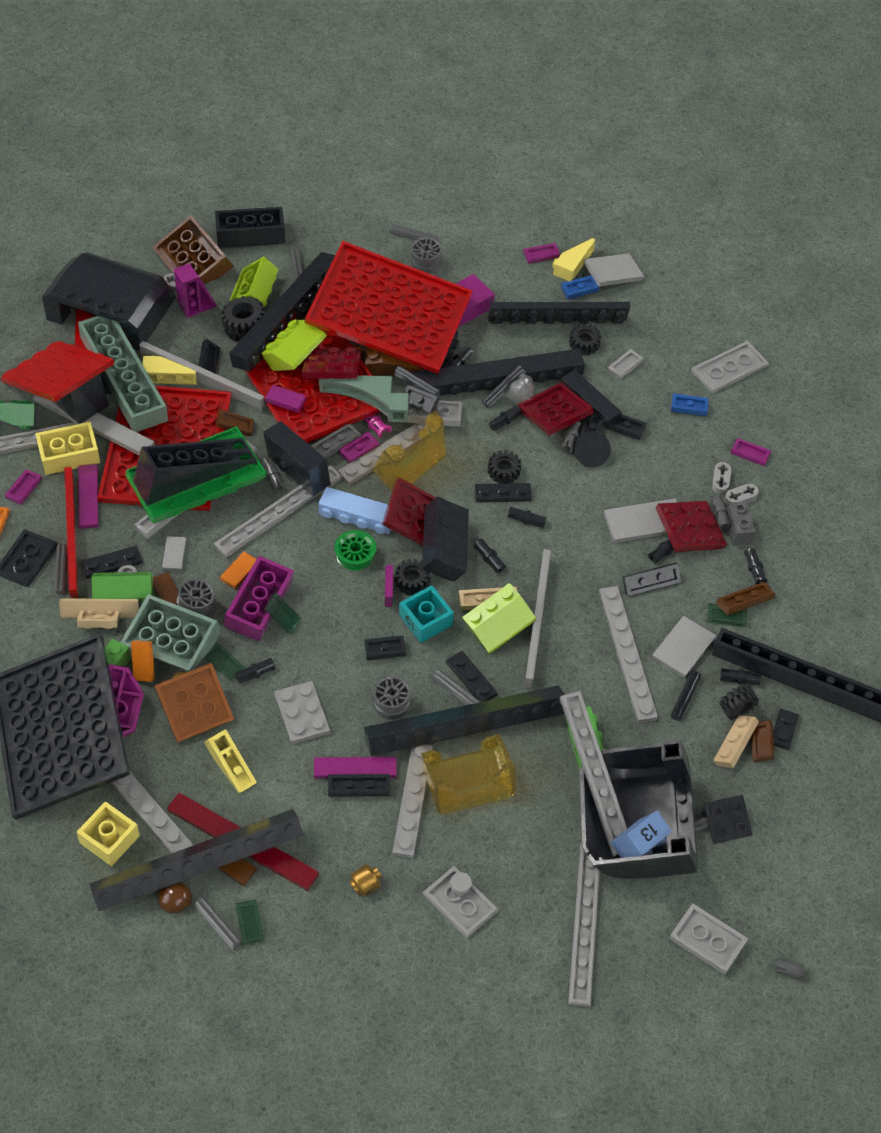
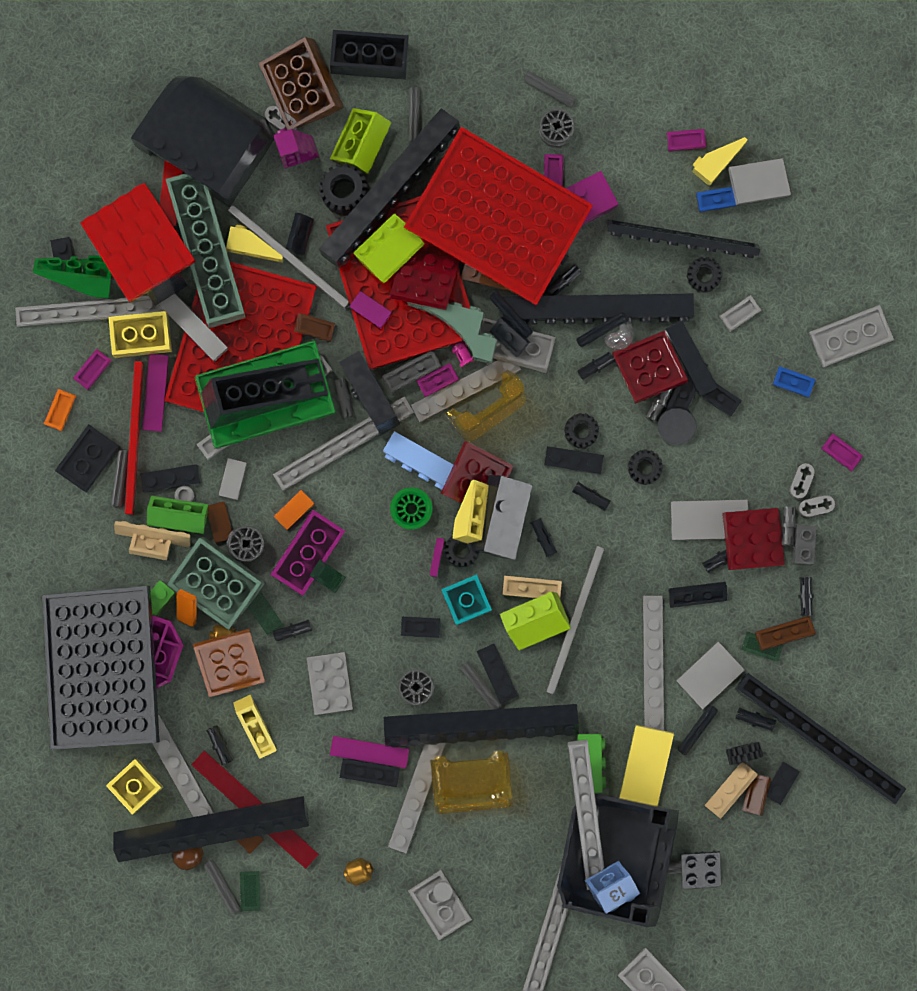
camera: 10 degrees right, 30 degrees up
none -> black pin [206,725,233,766]
none -> light yellow slope [453,480,489,543]
none -> light yellow tile [619,725,674,806]
none -> black tyre [628,449,663,485]

